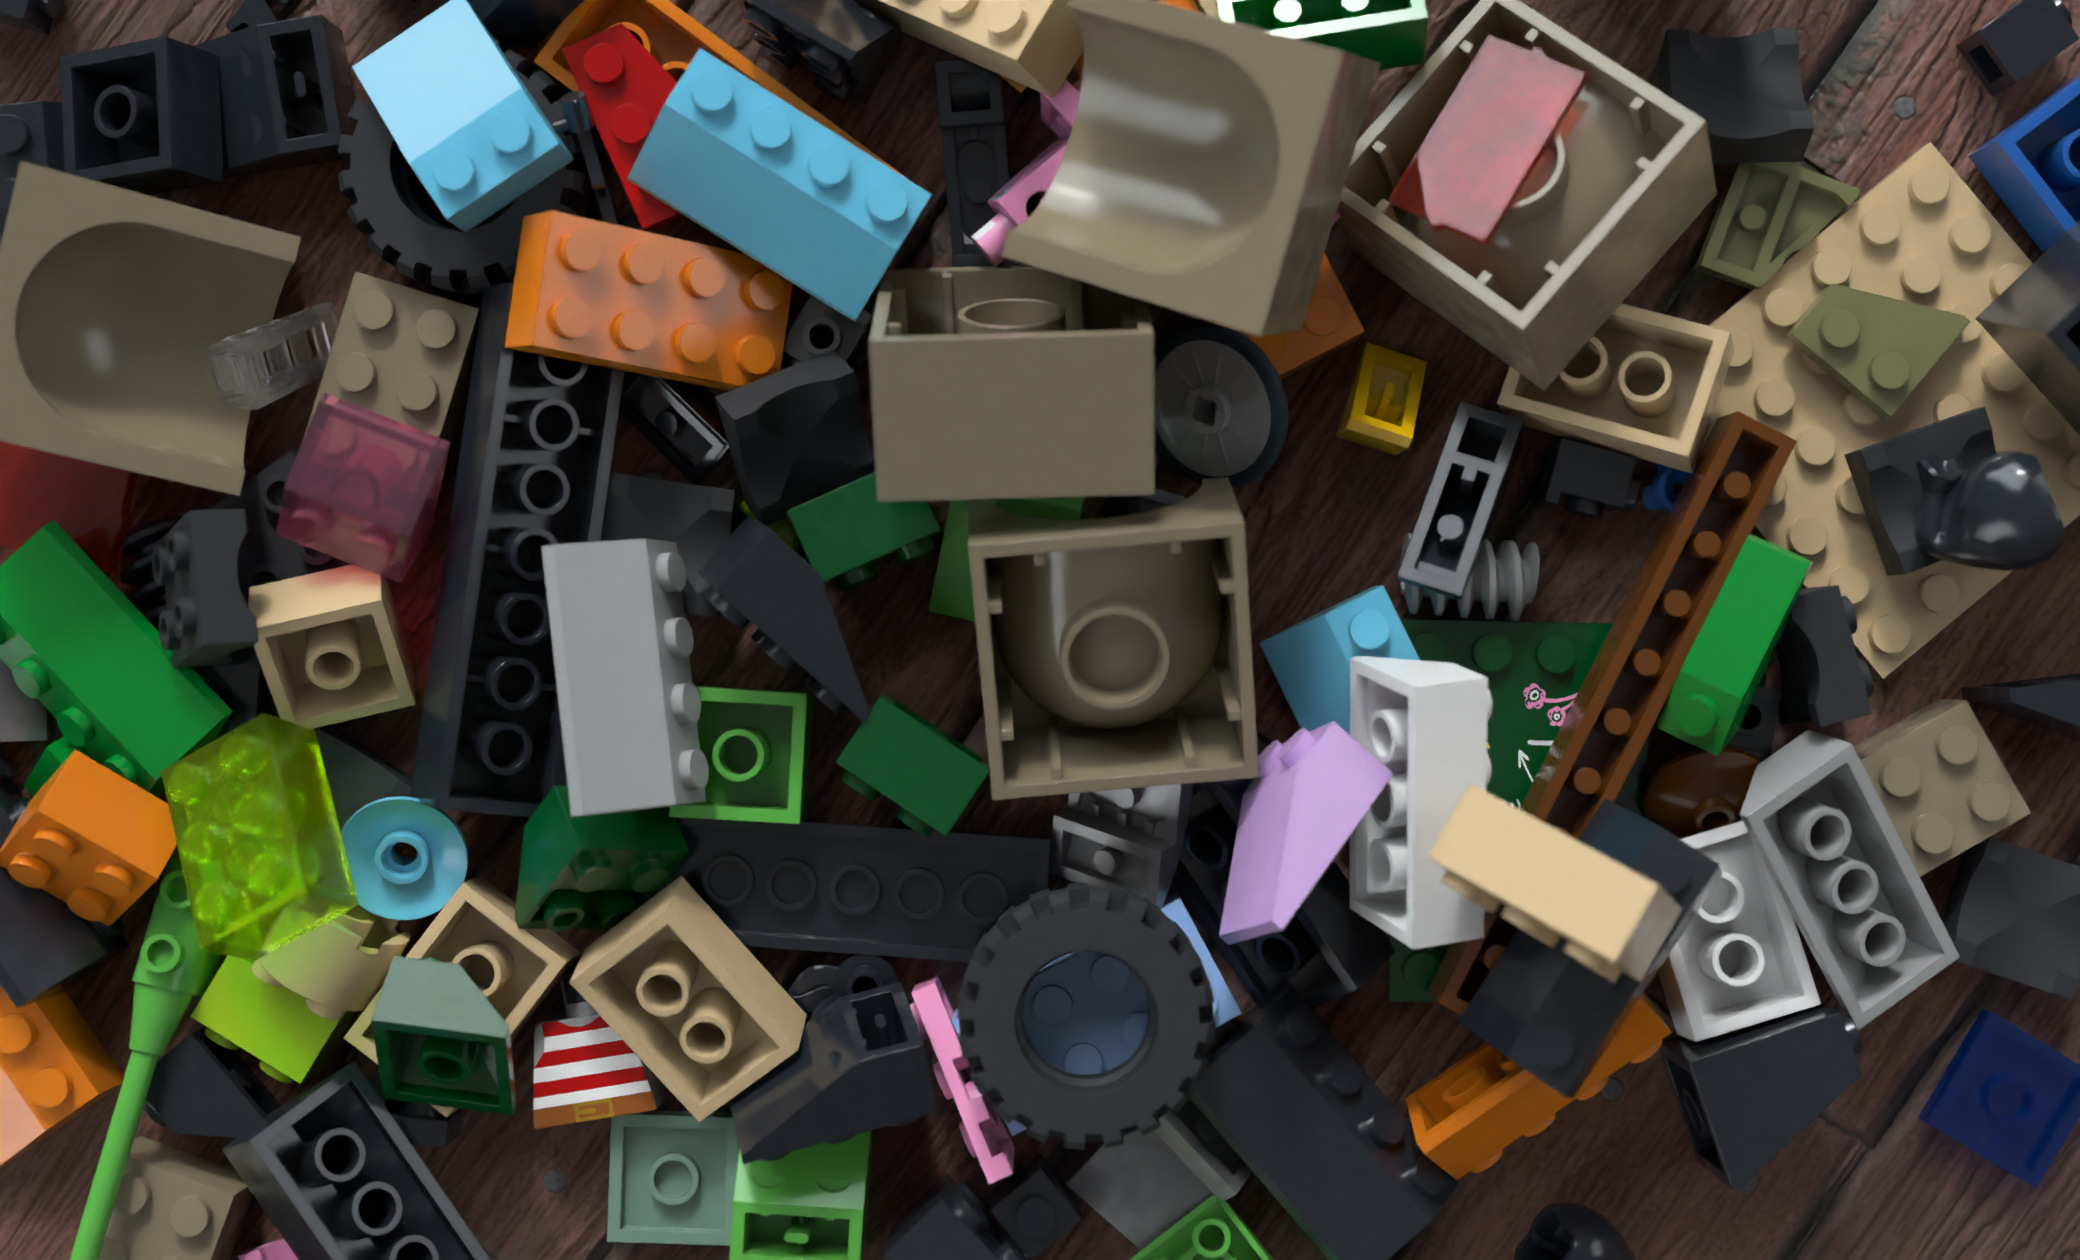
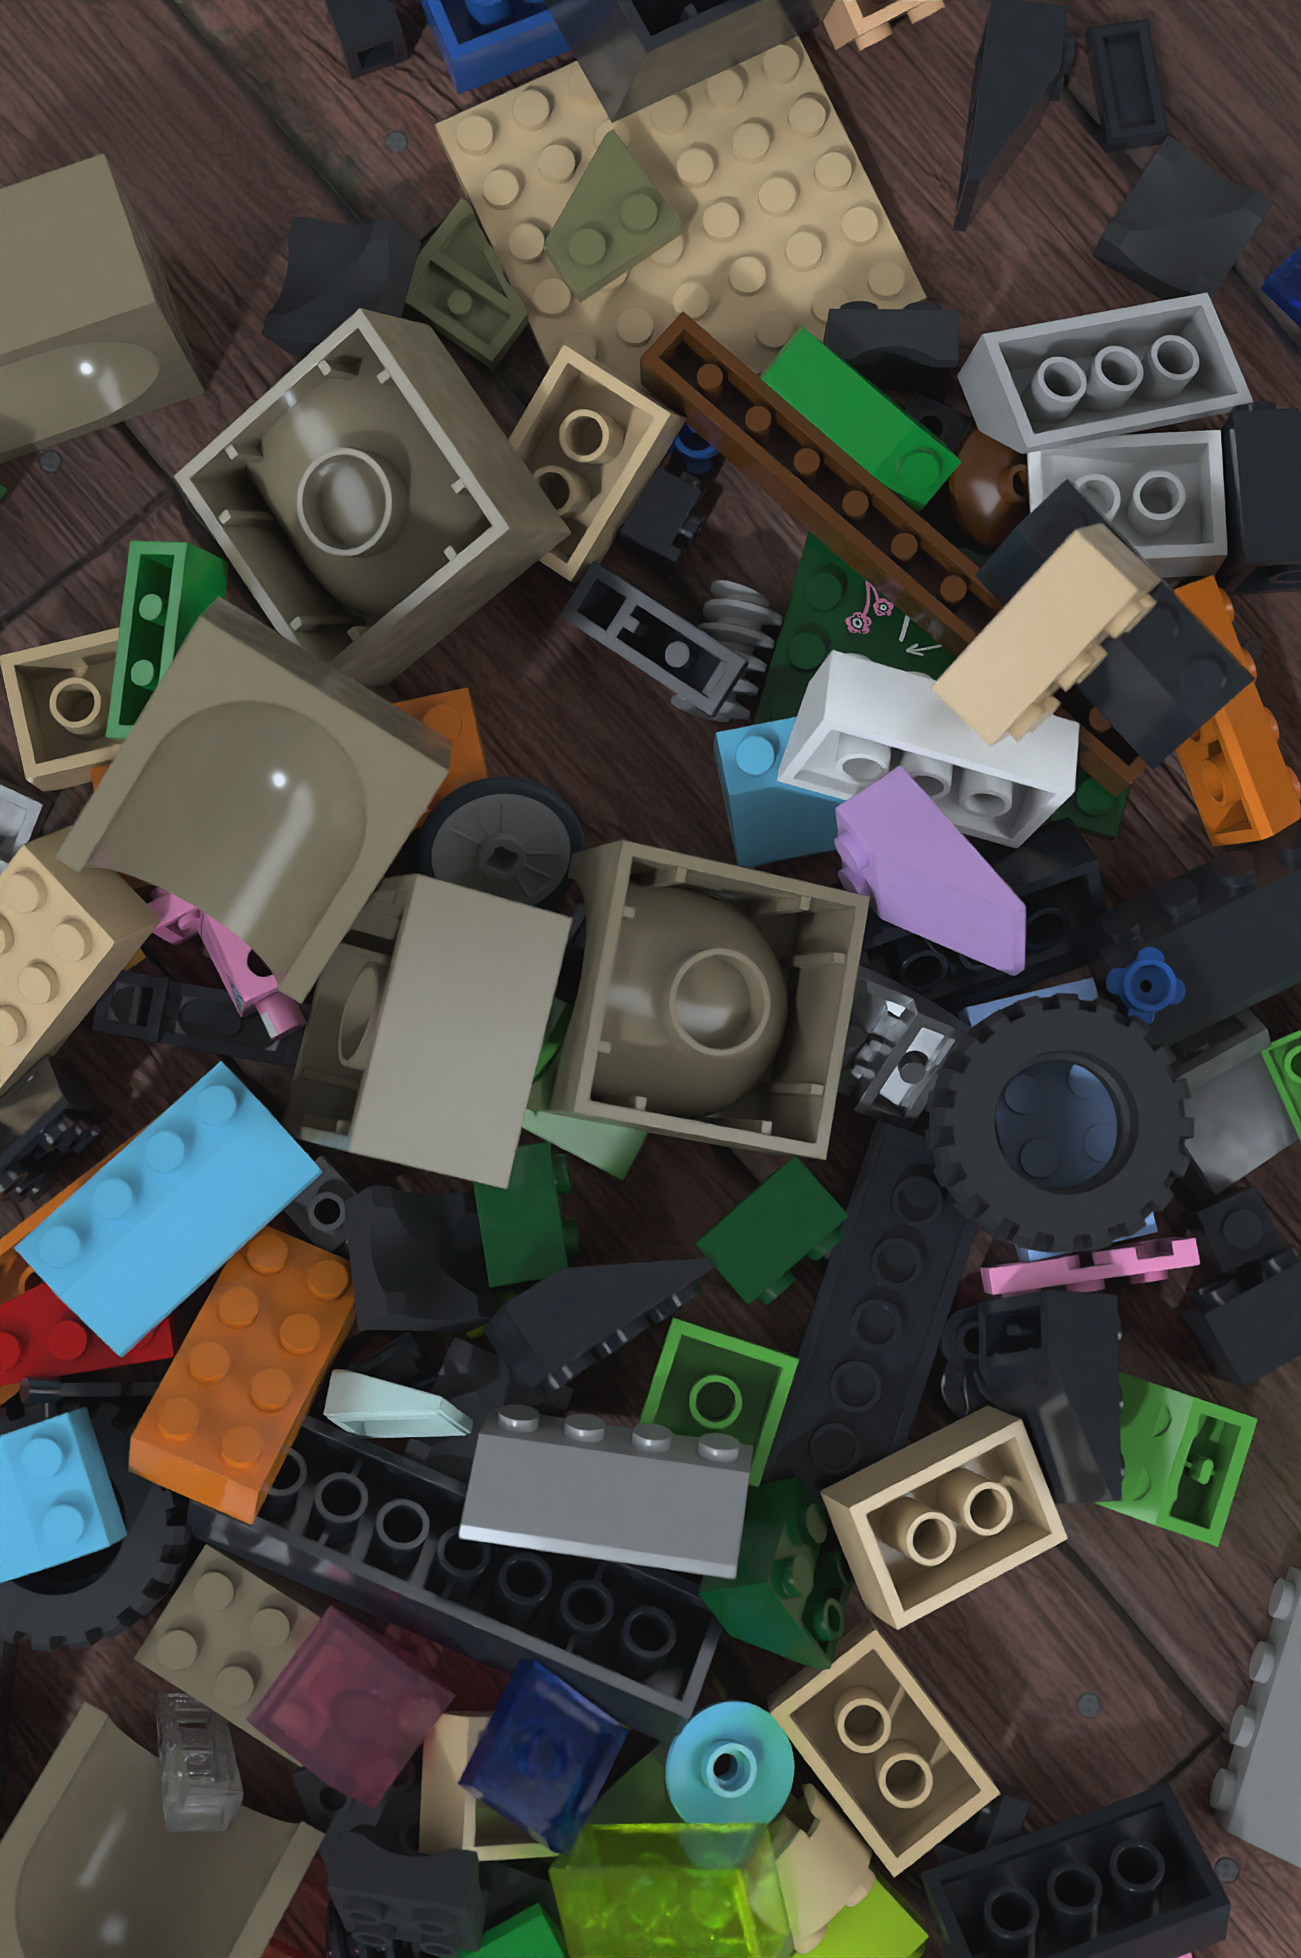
camera: 80 degrees left, 5 degrees down
dark green slope [371,956,517,1116] -> none
torso [533,974,666,1129] -> none
sand green plate [607,1110,739,1246] -> none
yellow slope [1336,342,1427,456] -> none
clear red piece [1389,34,1588,247] -> none
black brick [1845,407,1996,576] -> none
dark tan brick [1854,699,2031,877] -> none
black piece [1915,451,2066,571] -> none
none -> light aqua slope [324,1369,473,1439]
none -> clear blue plate [457,1659,629,1855]
none -> blue plate [1106,947,1185,1024]

